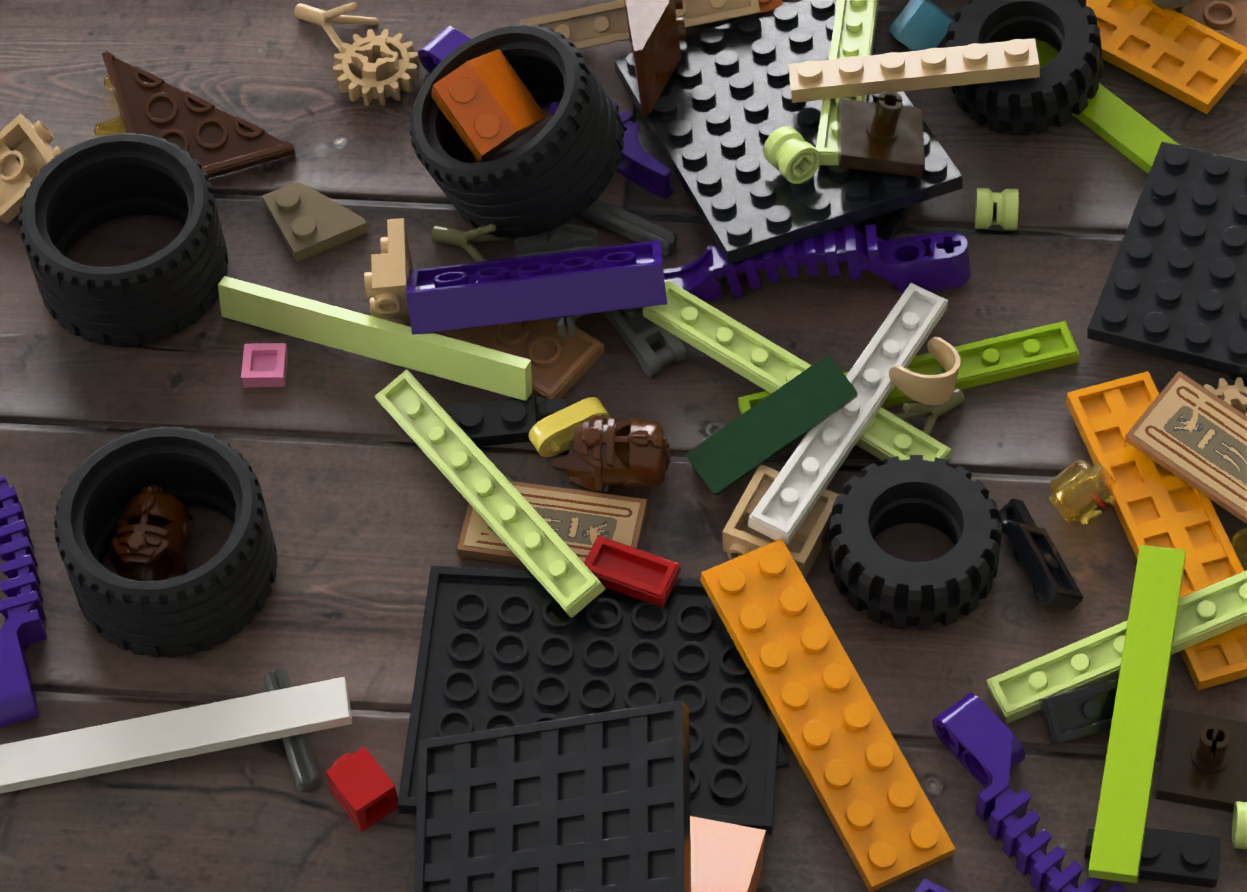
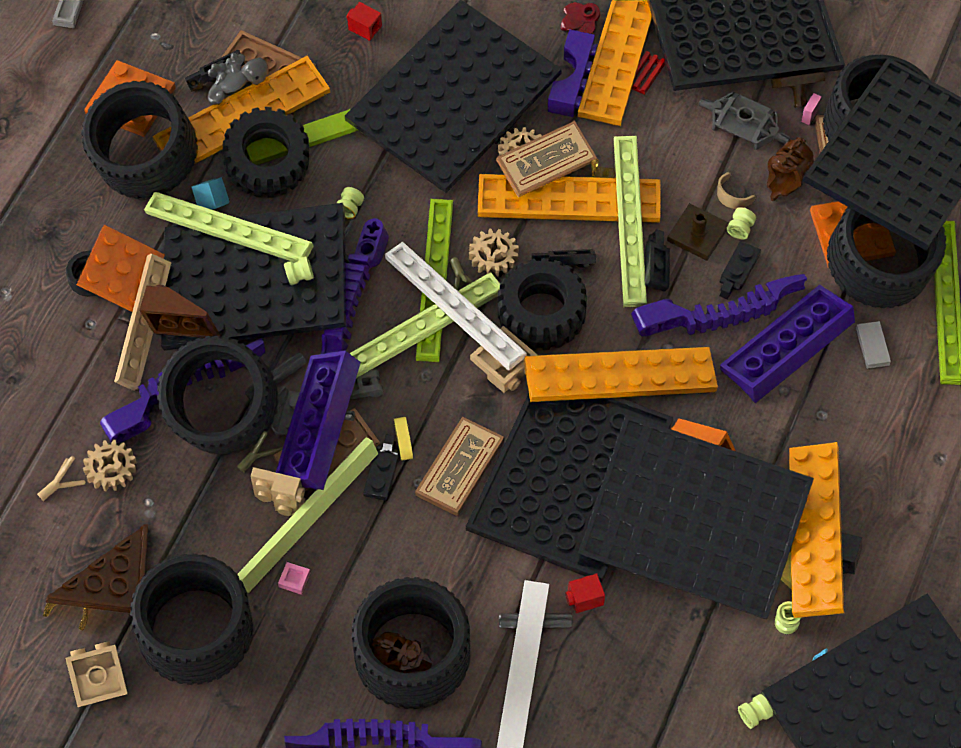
camera: 75 degrees left, 5 degrees up
dark tan wing [262,181,368,263] -> none
yellowish green tile [374,369,606,618] -> none
orange slope [431,49,547,162] -> none
reddish brown helmet [553,414,671,494] -> none
red tile [584,535,681,608] -> none
dark green panel [685,354,858,495] -> none
tan plate [789,38,1040,103] -> none
dark brown tile [837,91,925,177] -> none
tan helmet [889,337,961,406] -> none
clear yellow head [1048,460,1116,526] -> none
lime tile [1088,545,1186,884] -> none
none -> tan gear [469,229,519,277]

